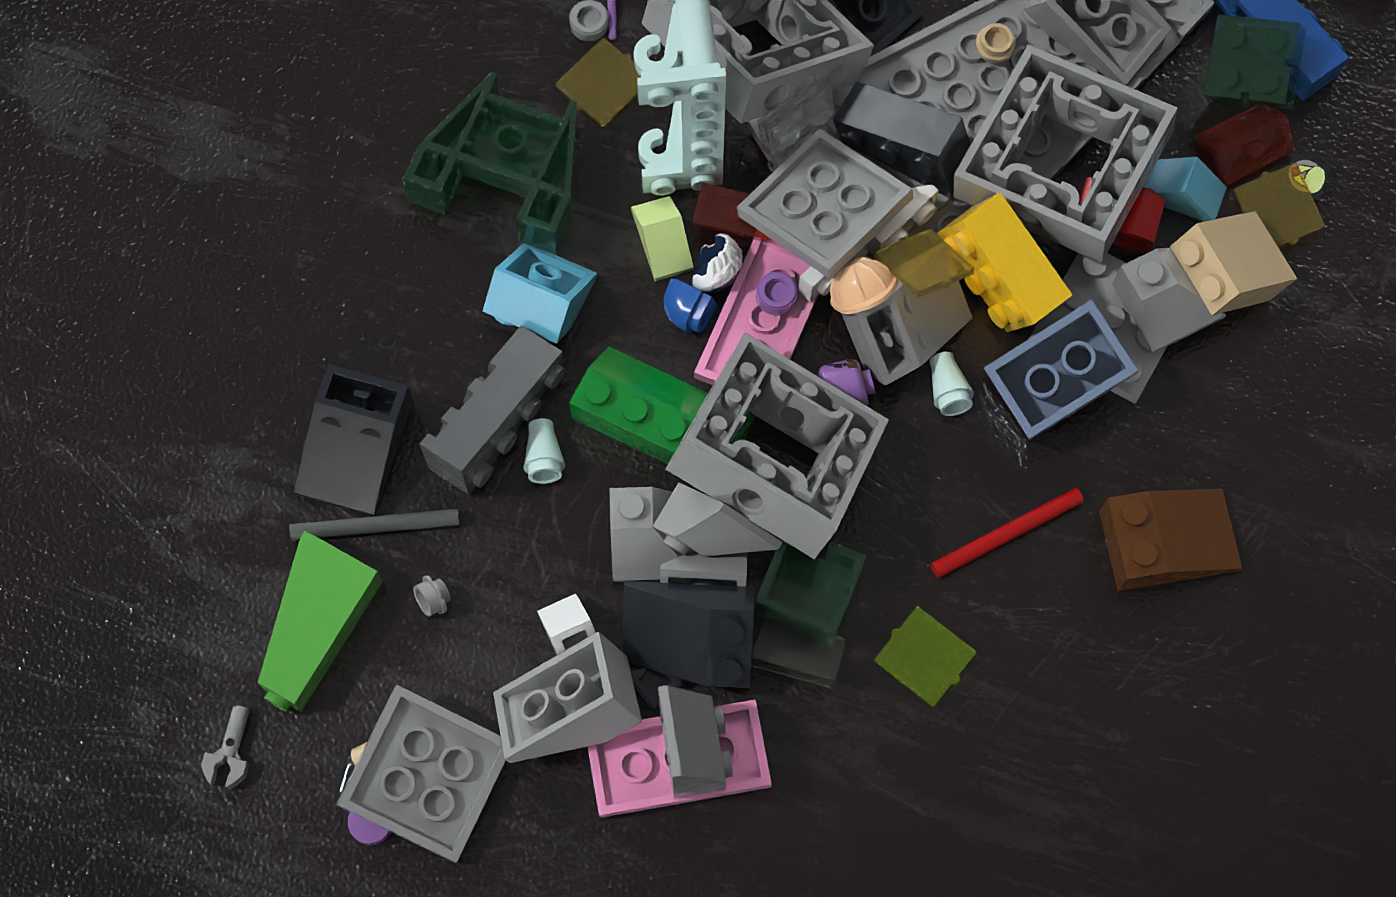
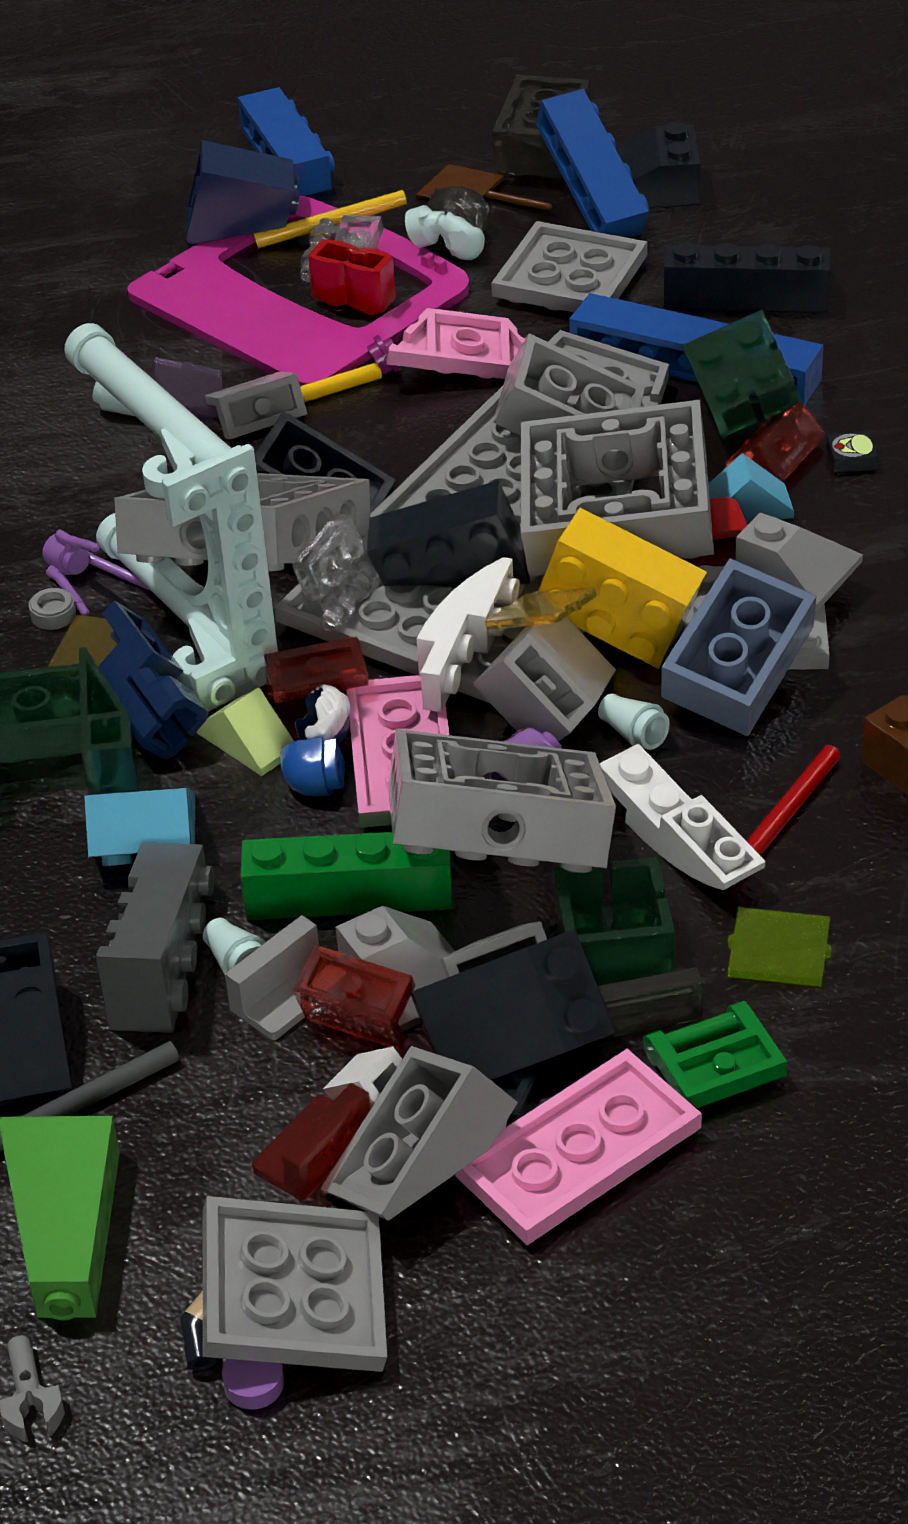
camera: 25 degrees left, 30 degrees down
light grey plate [413,576,451,617] -> none
light grey slope [653,482,782,556] -> none
light grey slope [658,685,733,798] -> none
light grey plate [737,128,913,280] -> none
medium lavender tile [756,272,797,315] -> none
light nougat piece [830,256,898,314] -> none
tan plate [975,23,1016,63] -> none
tan brick [1170,211,1297,315] -> none
clear yellow piece [1234,162,1325,247] -> none
none -> dark blue plate [96,600,208,760]
none -> light grey panel [225,915,348,1040]
none -> clear red panel [252,1083,371,1202]
none -> clear red panel [292,945,416,1050]
none -> white slope [599,744,766,890]
none -> green plate [643,1001,787,1109]

